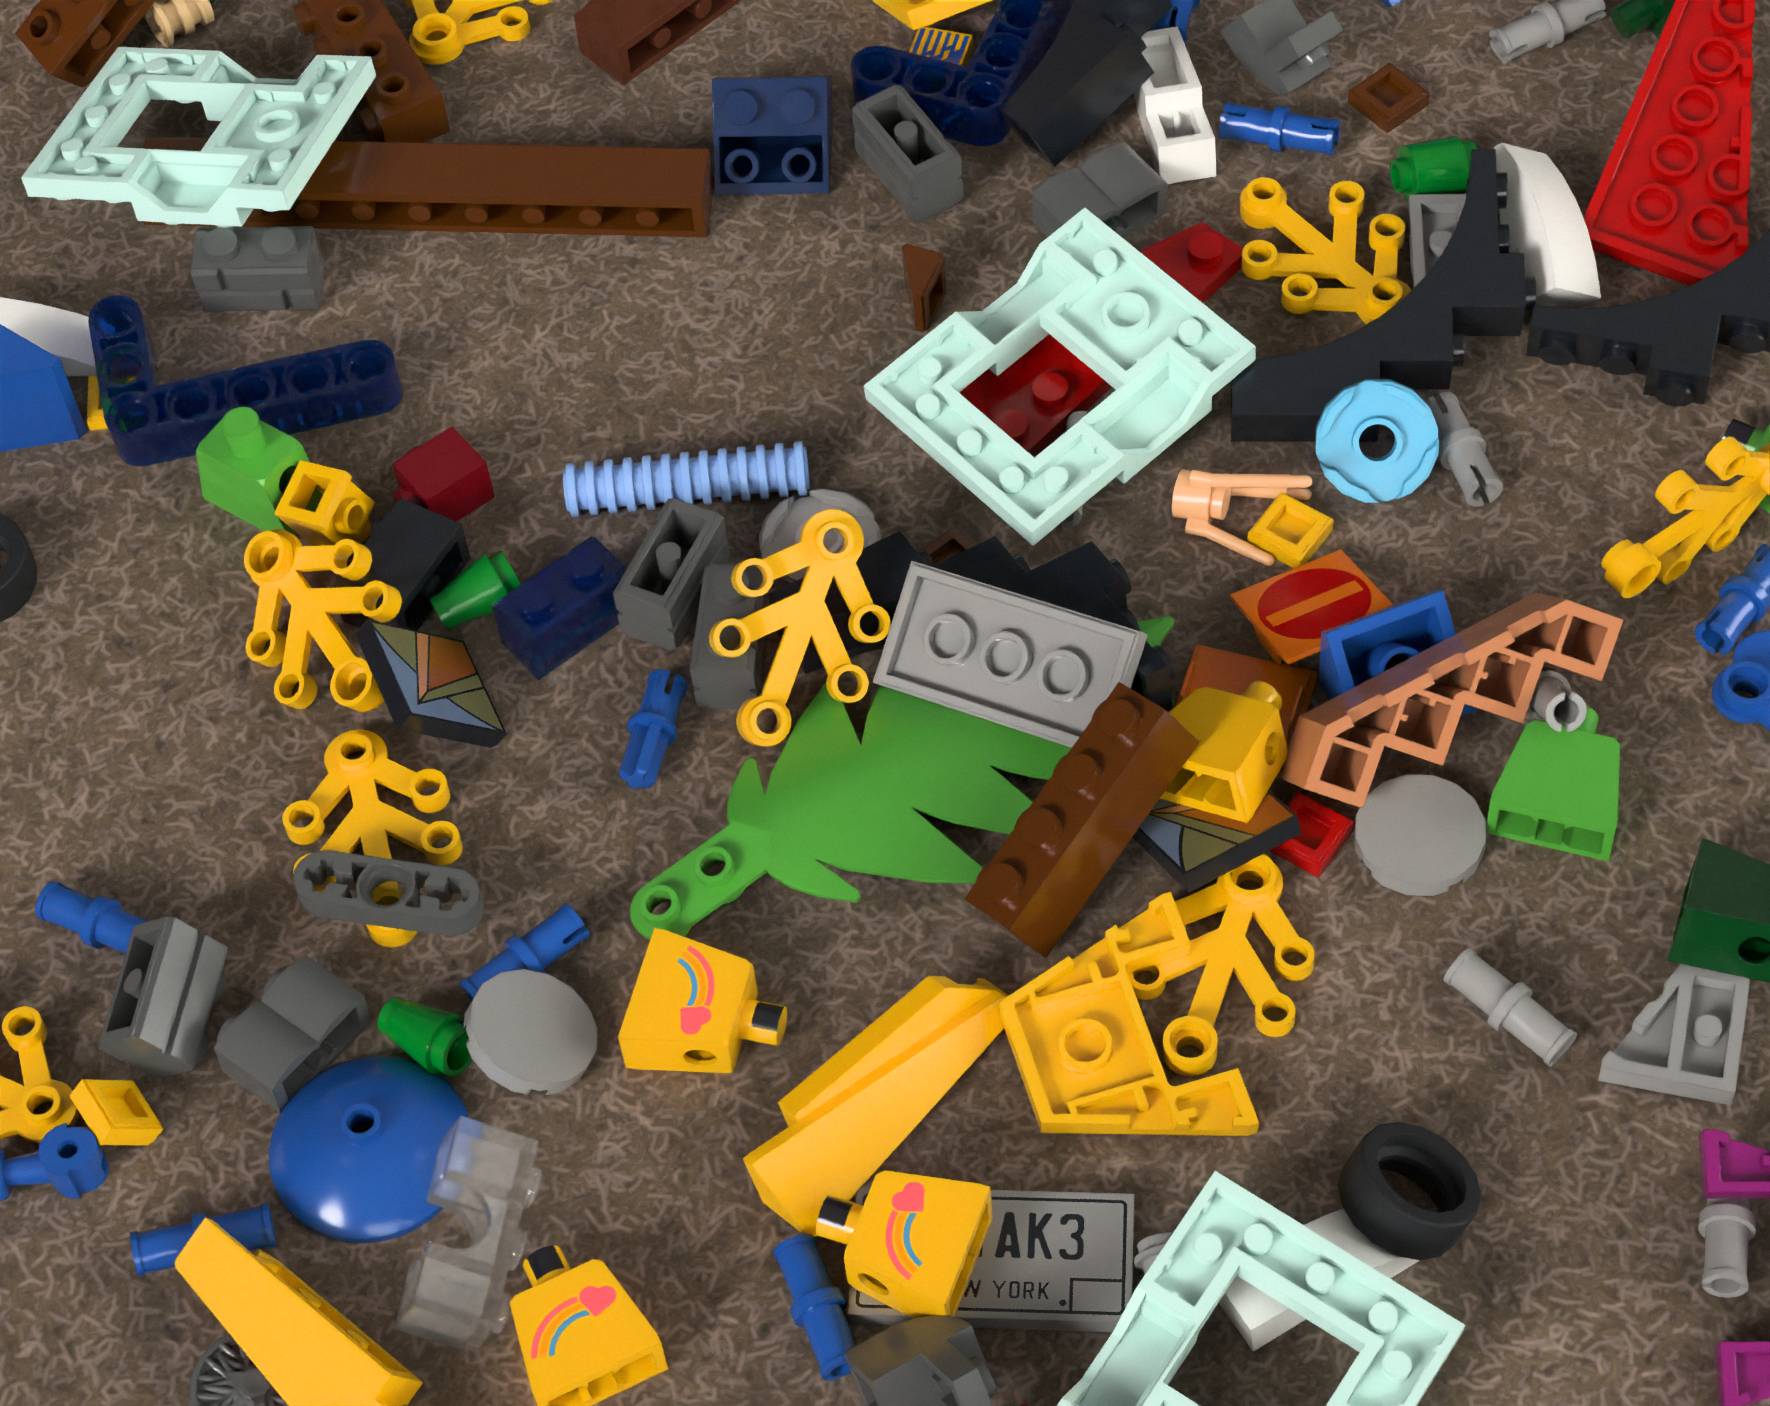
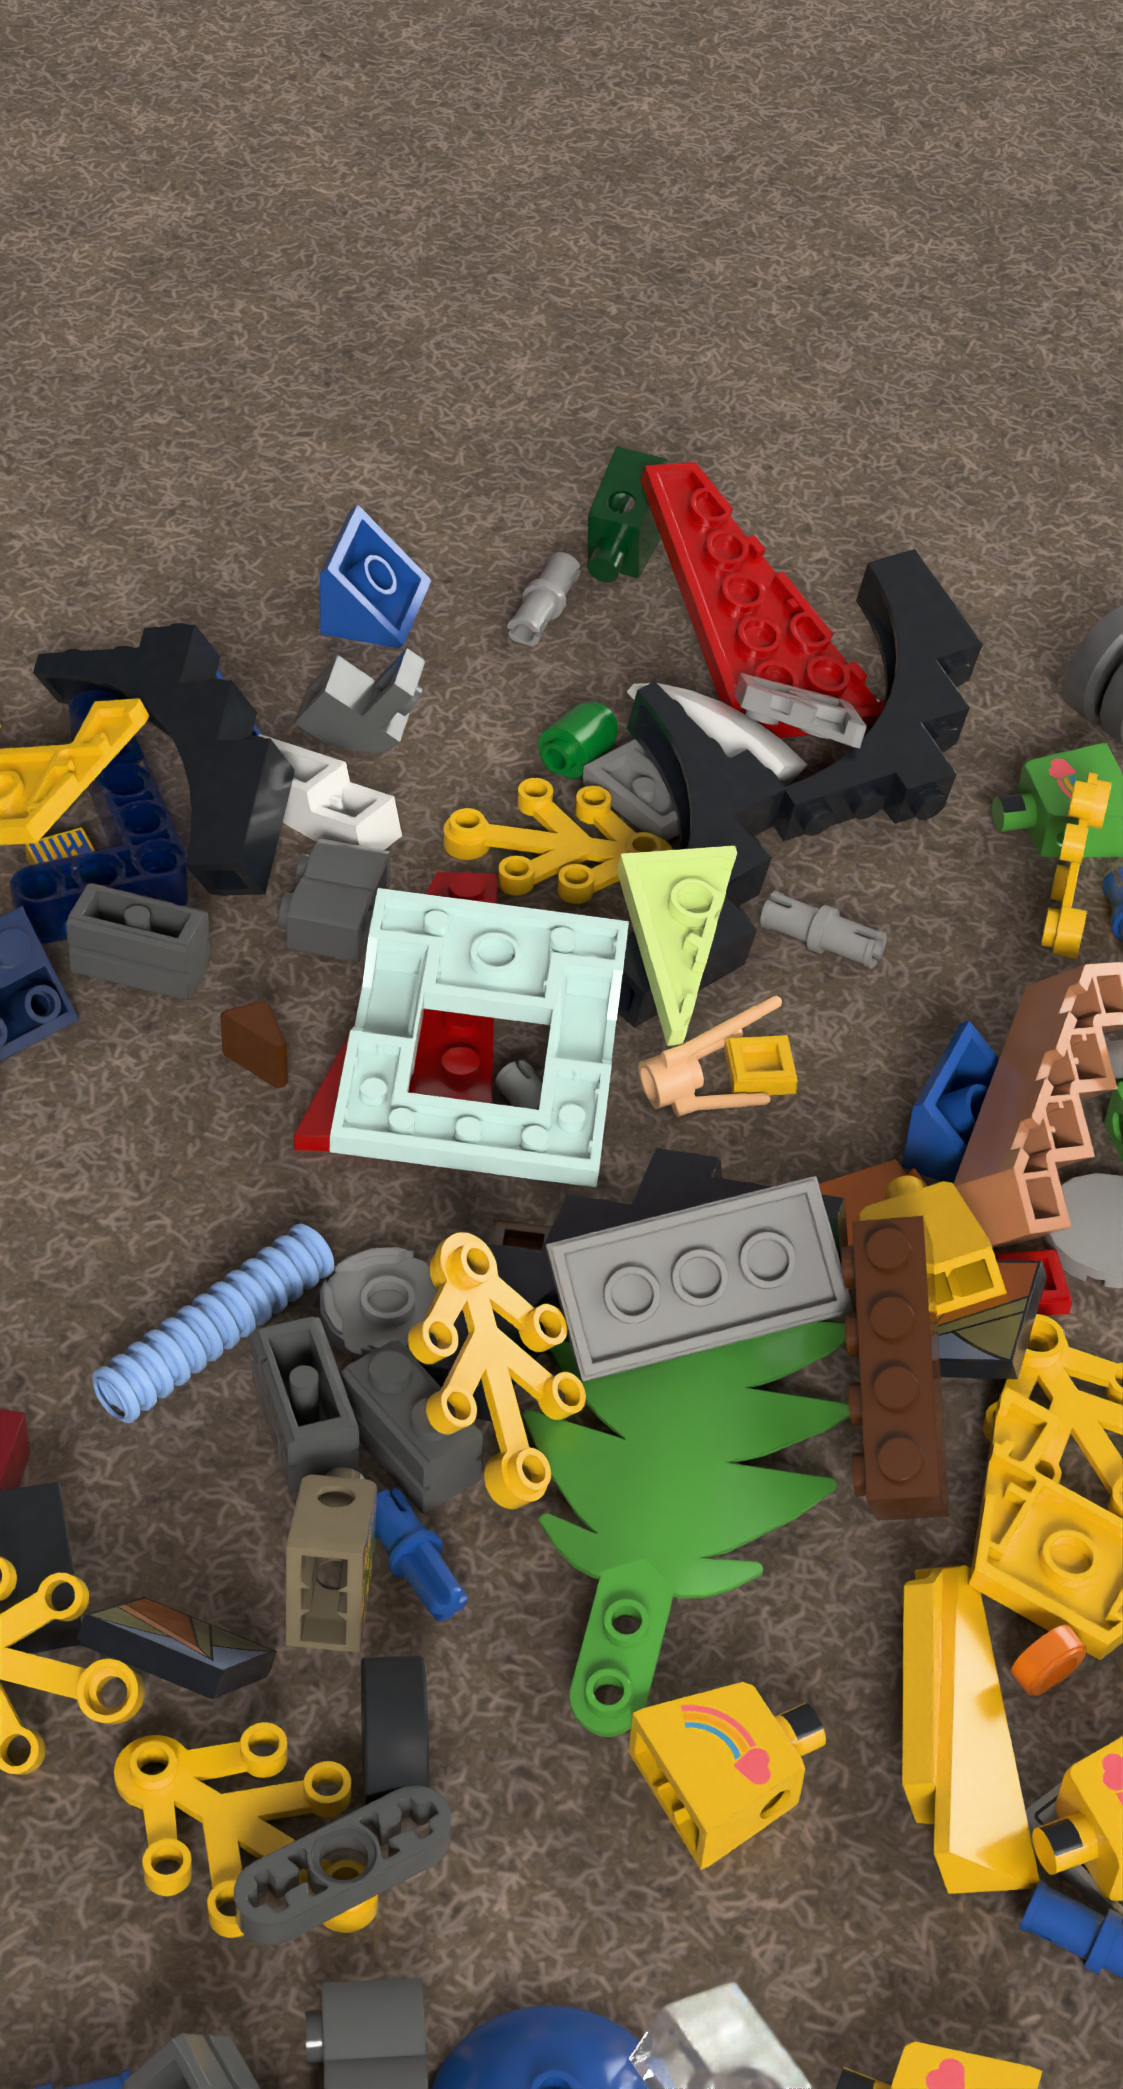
camera: 50 degrees left, 10 degrees down
green cone [377,997,472,1076] -> none
green cone [429,550,526,631] -> none
blue pin [459,903,590,1002] -> none
light grey tile [464,969,598,1095] -> none
clear blue brick [492,536,627,680] -> none
blue pin [1219,102,1340,156] -> none
piece [1230,549,1394,665] -> none
medium azure tile [1315,379,1439,503] -> none
reddish brown tile [1348,63,1430,133] -> none
none -> dark tan torso [286,1467,377,1653]
none -> black tyre [361,1655,429,1805]
none -> yellowish green wing [616,846,737,1046]
none -> light grey wing [734,673,867,749]
none -> orange tile [1010,1625,1086,1696]

